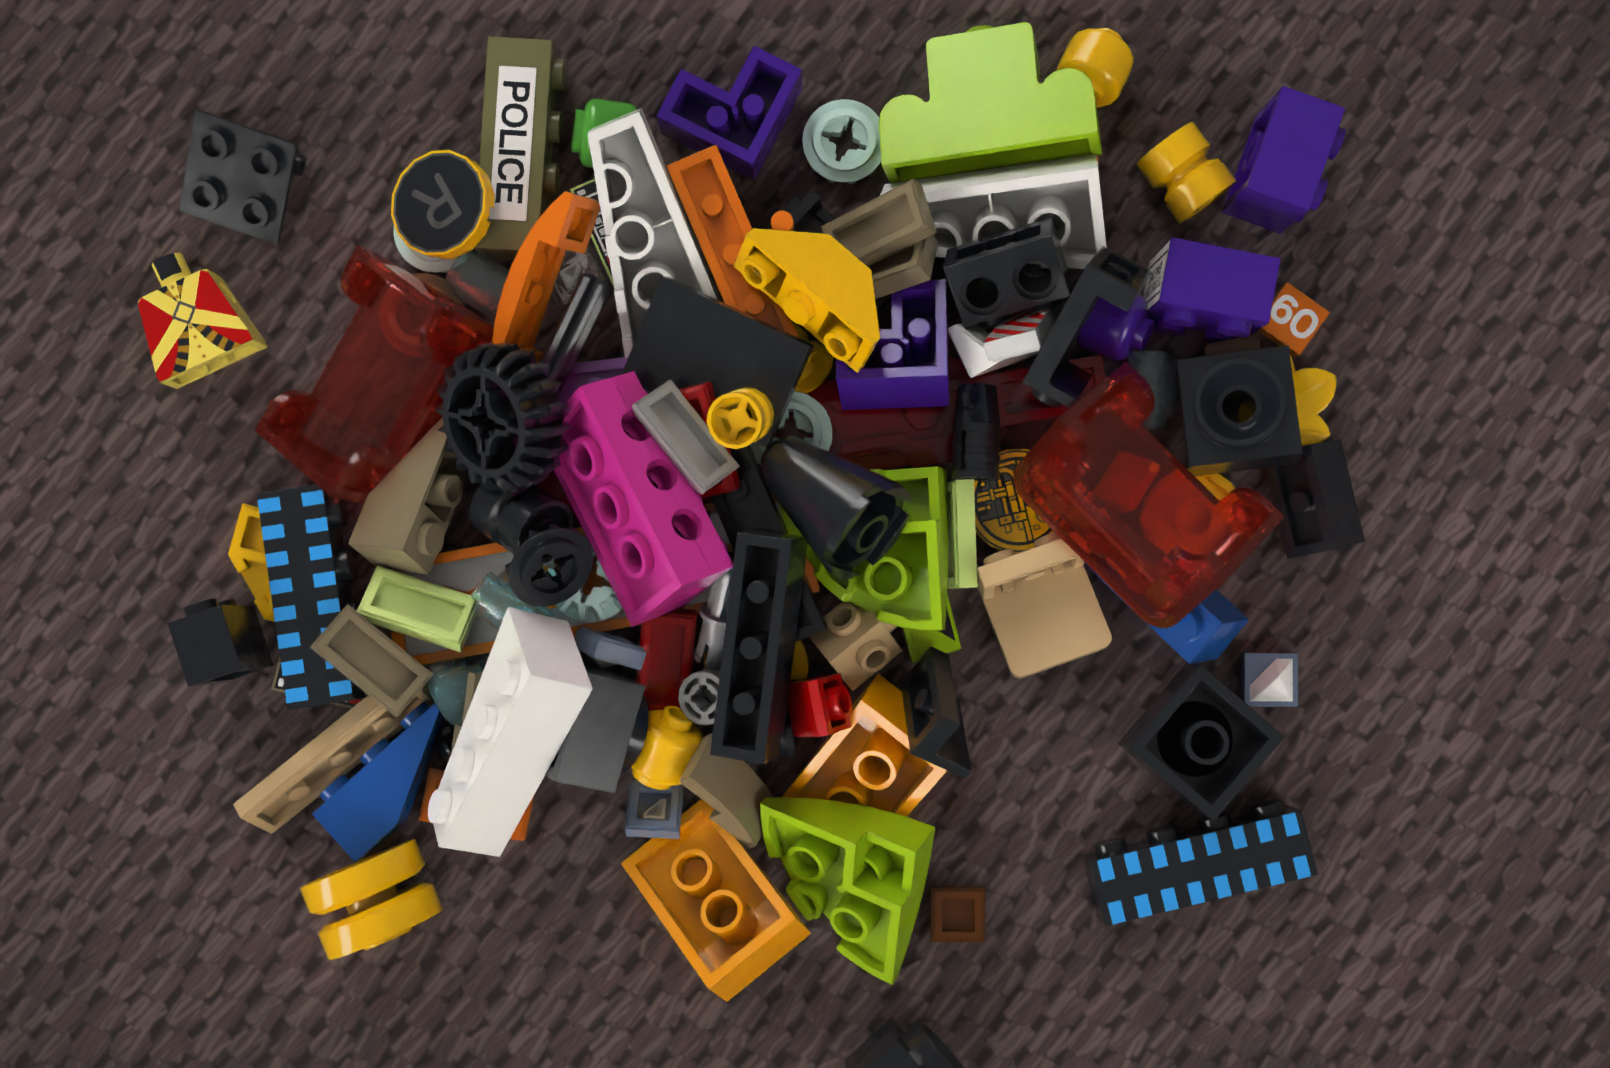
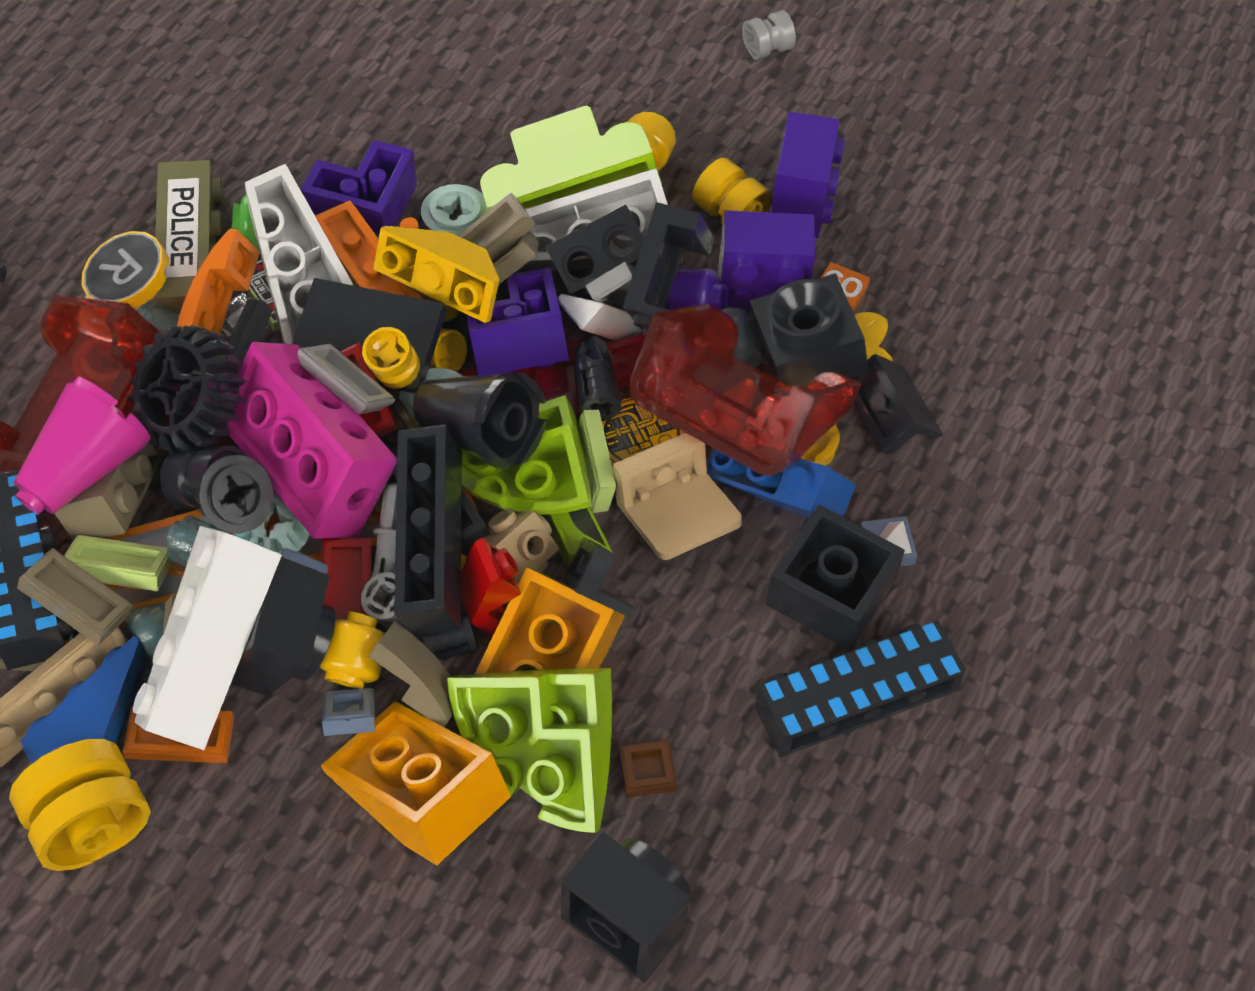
camera: 10 degrees left, 30 degrees down
none -> dark pink cone [14,377,151,515]

